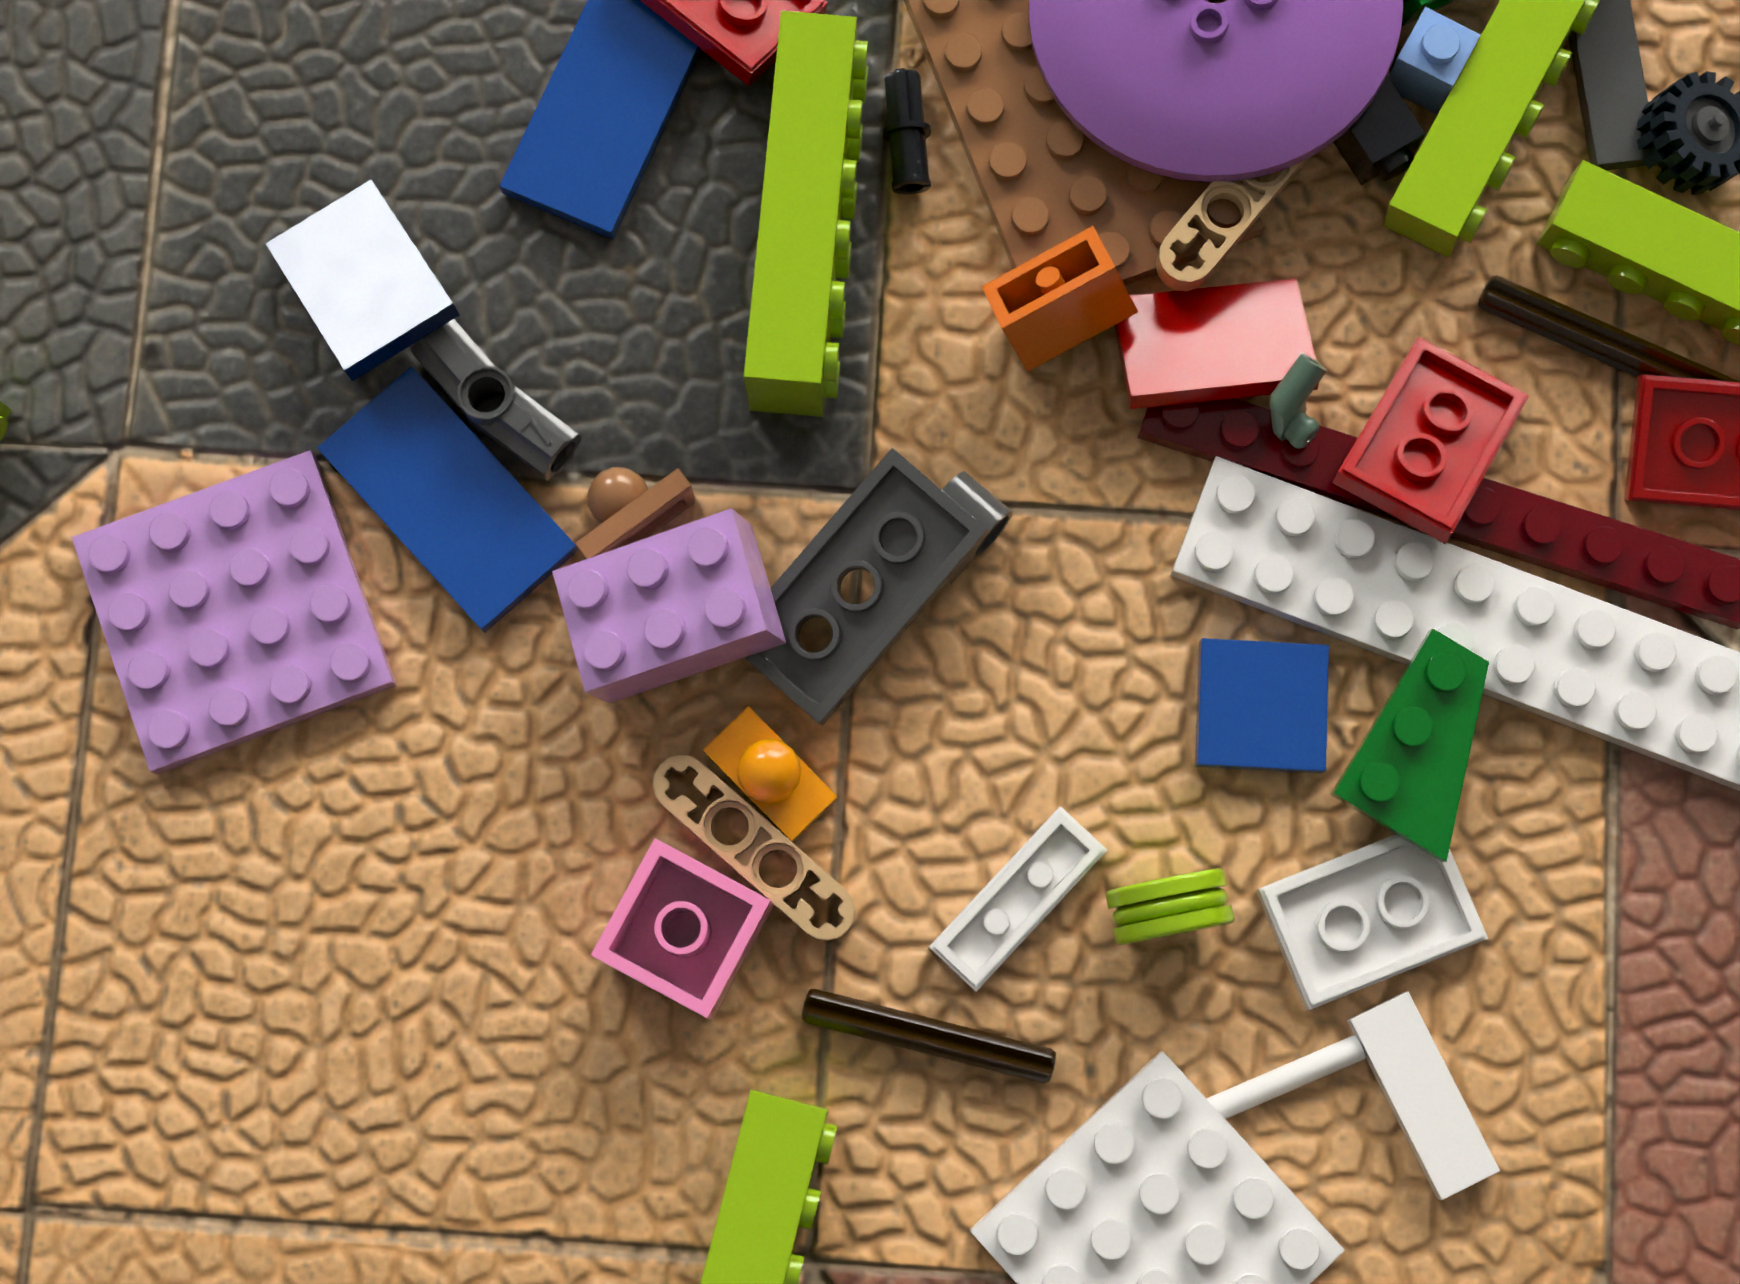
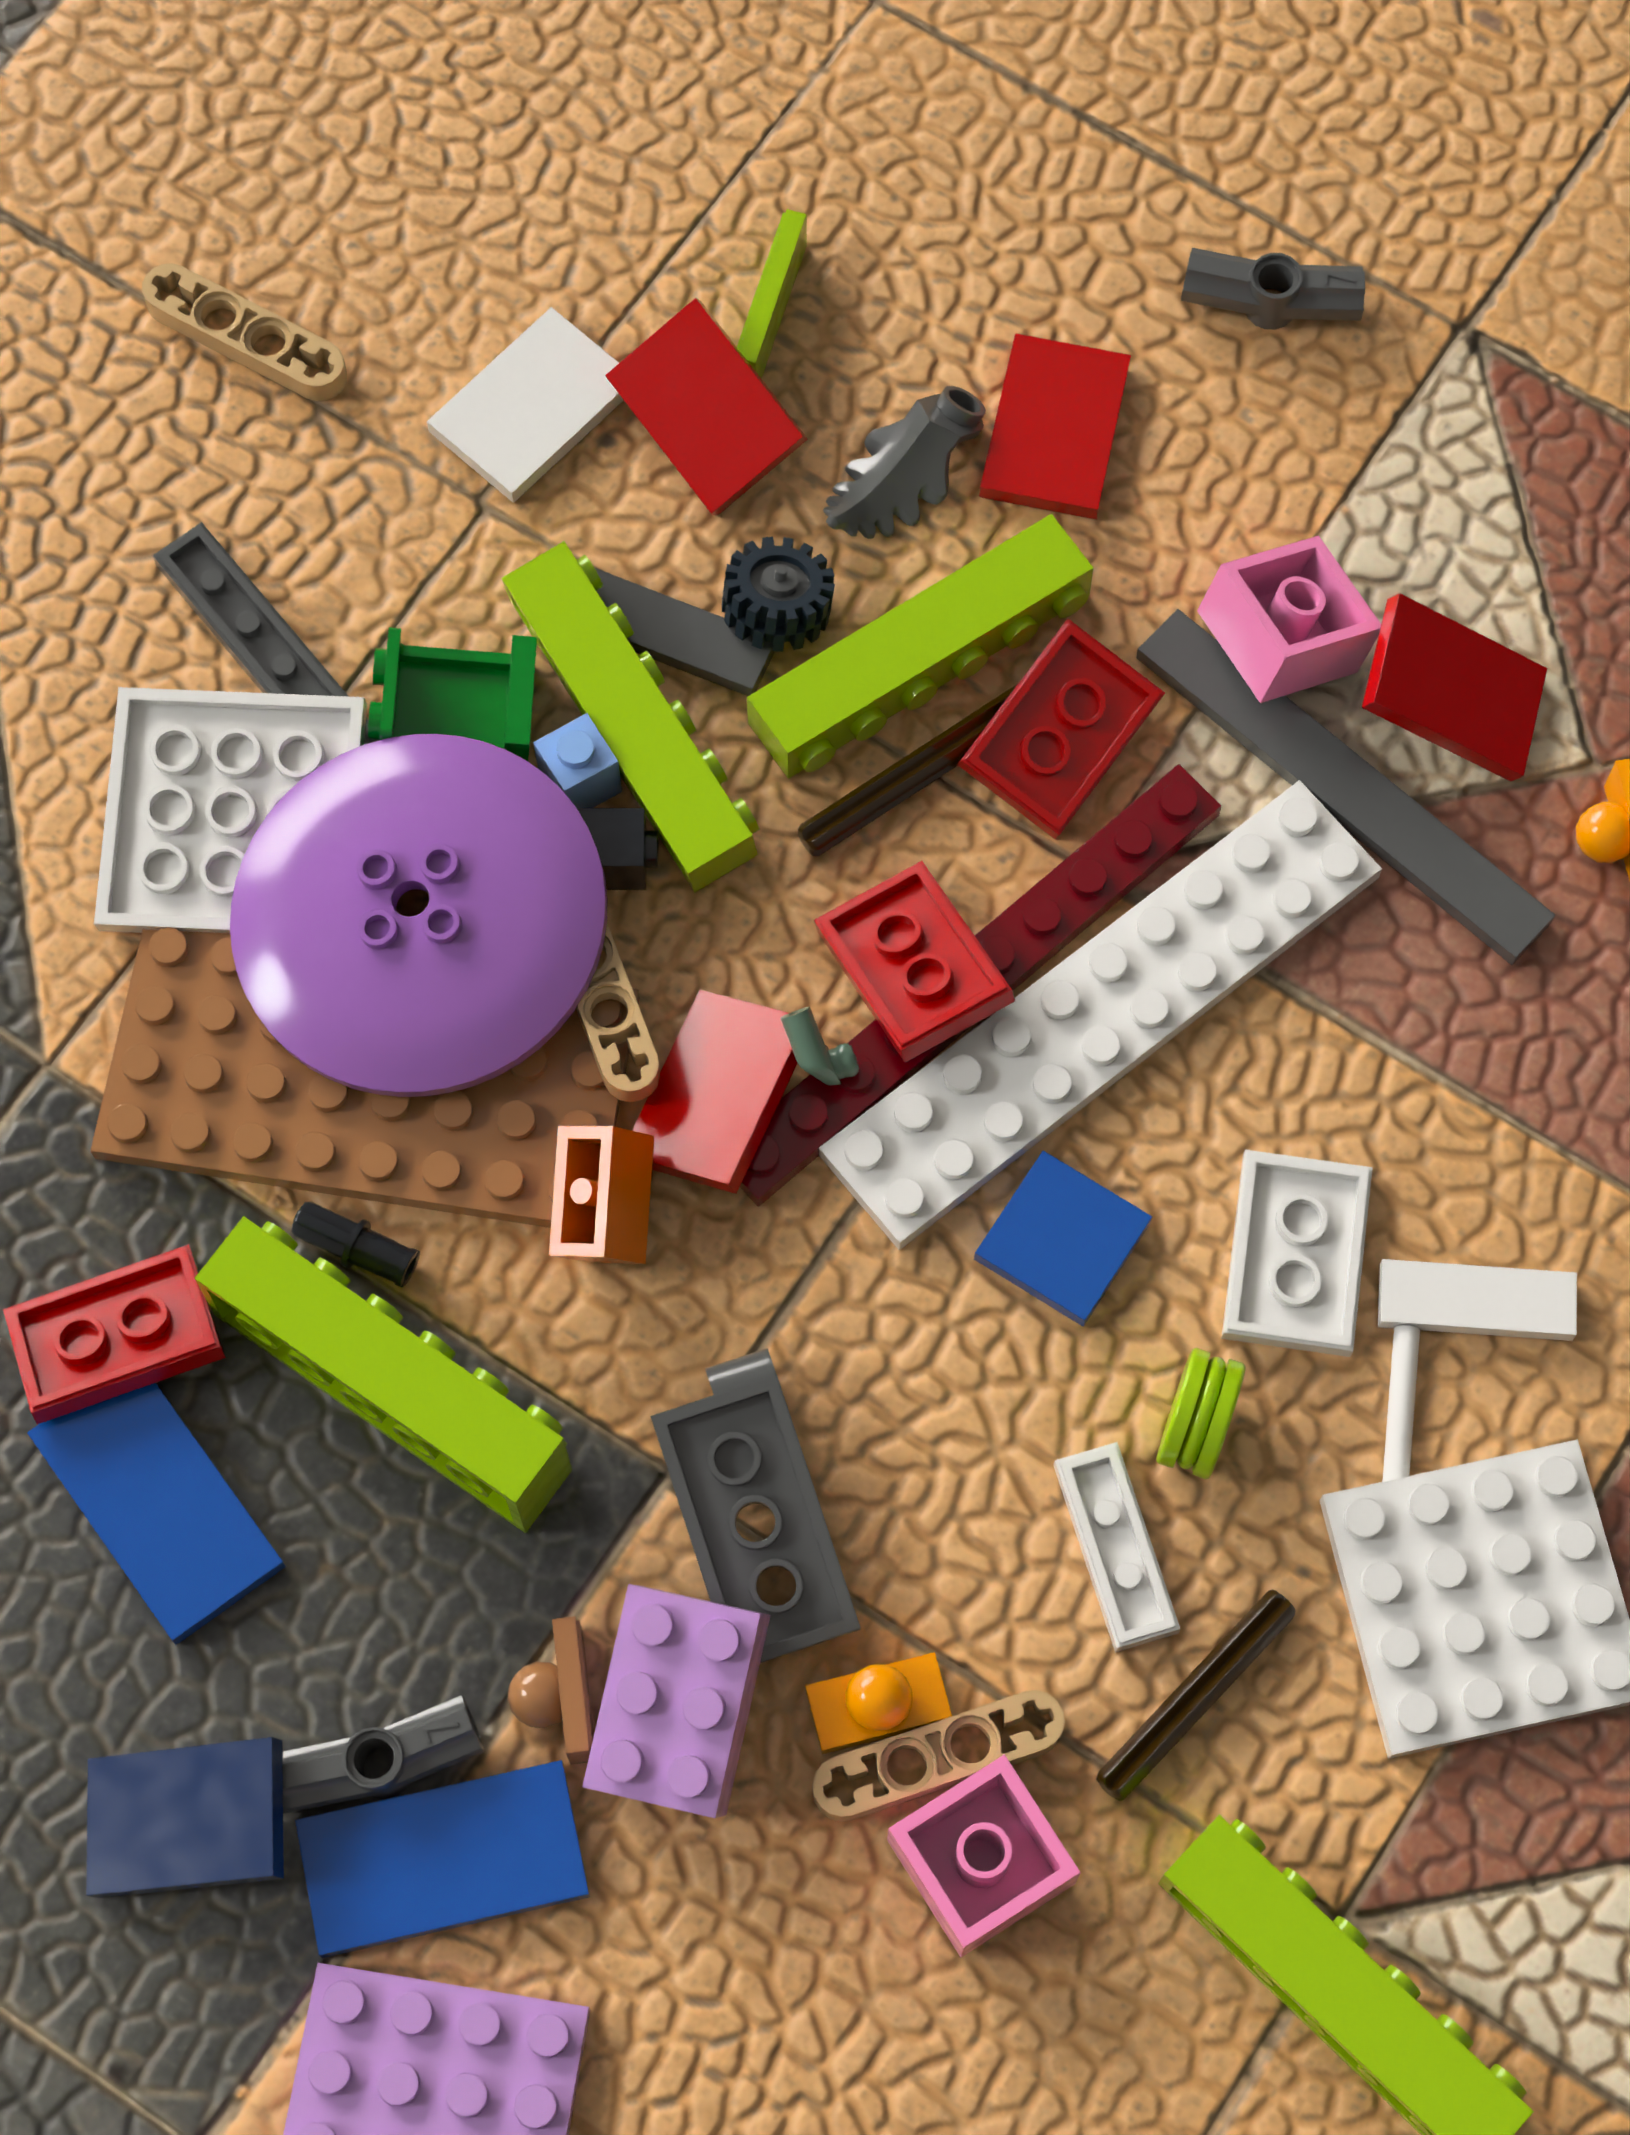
camera: 60 degrees left, 10 degrees down
green wing [1330,629,1489,862] -> none

